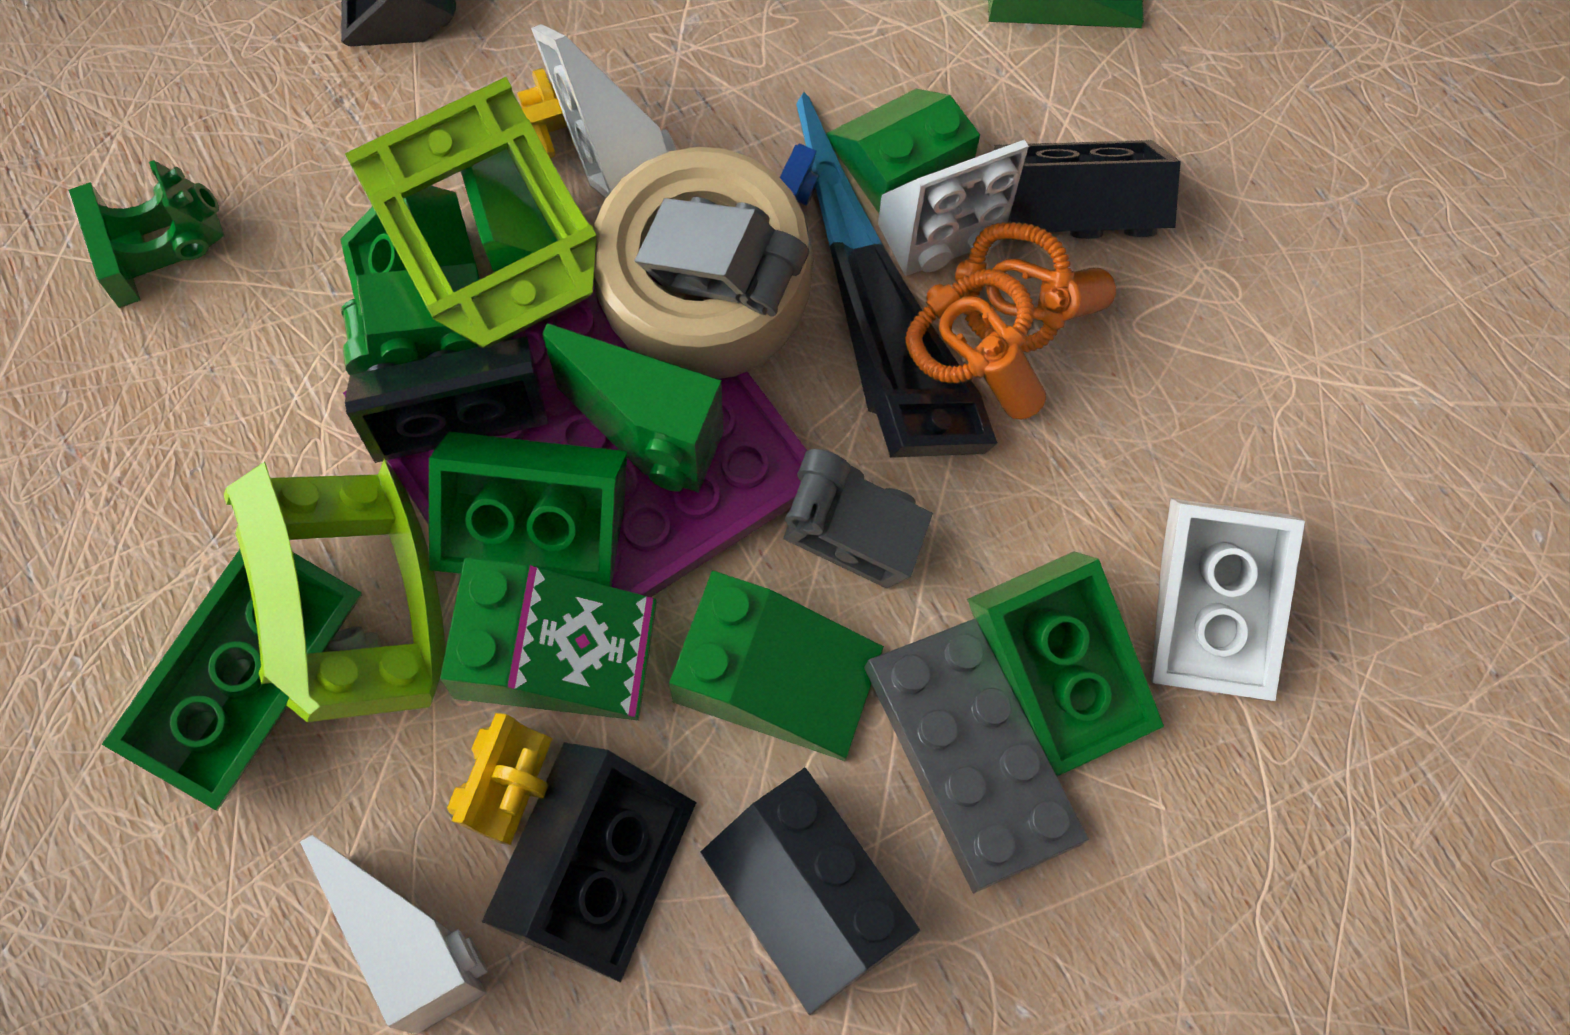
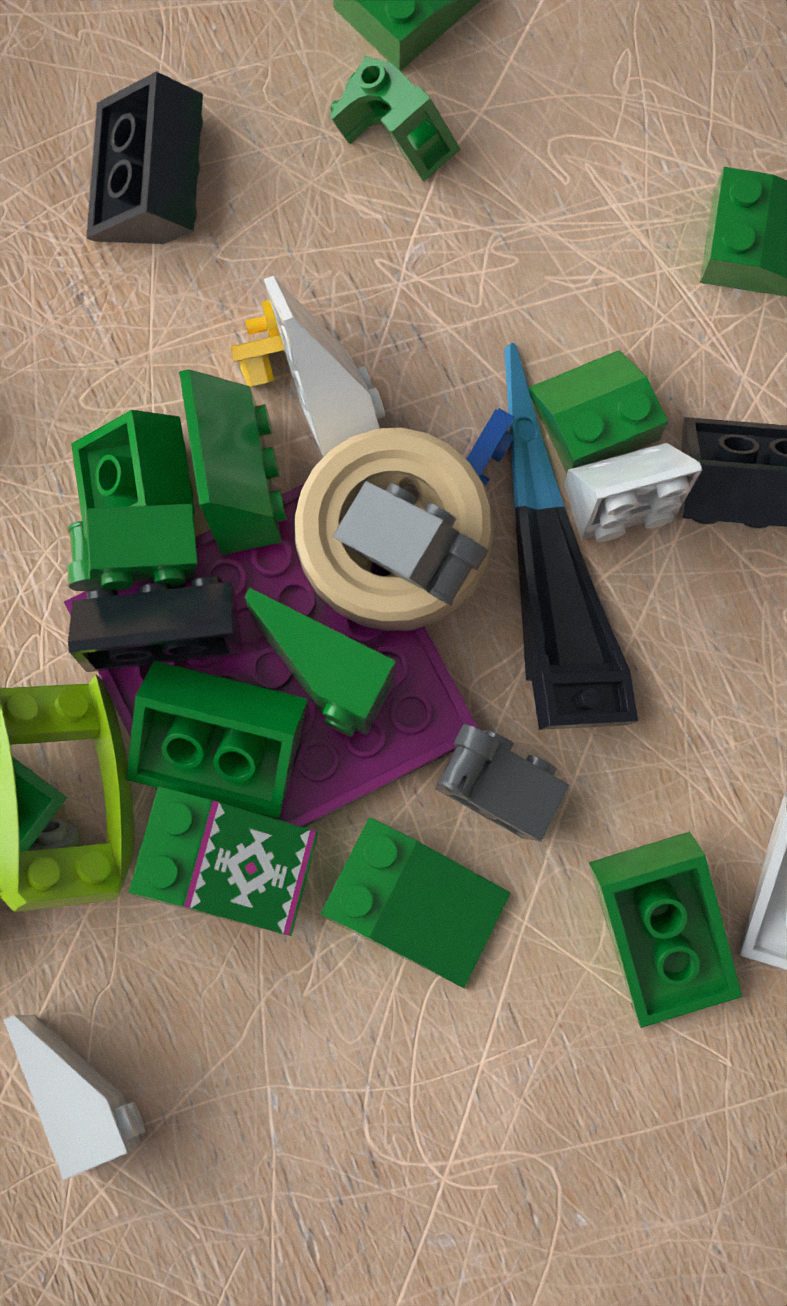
camera: 10 degrees right, 10 degrees up
lime wedge [345,77,597,348] -> none
yellow hips [447,713,553,845] -> none
black slope [482,742,697,983] -> none
black slope [700,767,920,1015] -> none
flat silver plate [864,619,1089,894] -> none
orange piece [905,268,1046,420] -> none
orange piece [955,222,1116,353] -> none

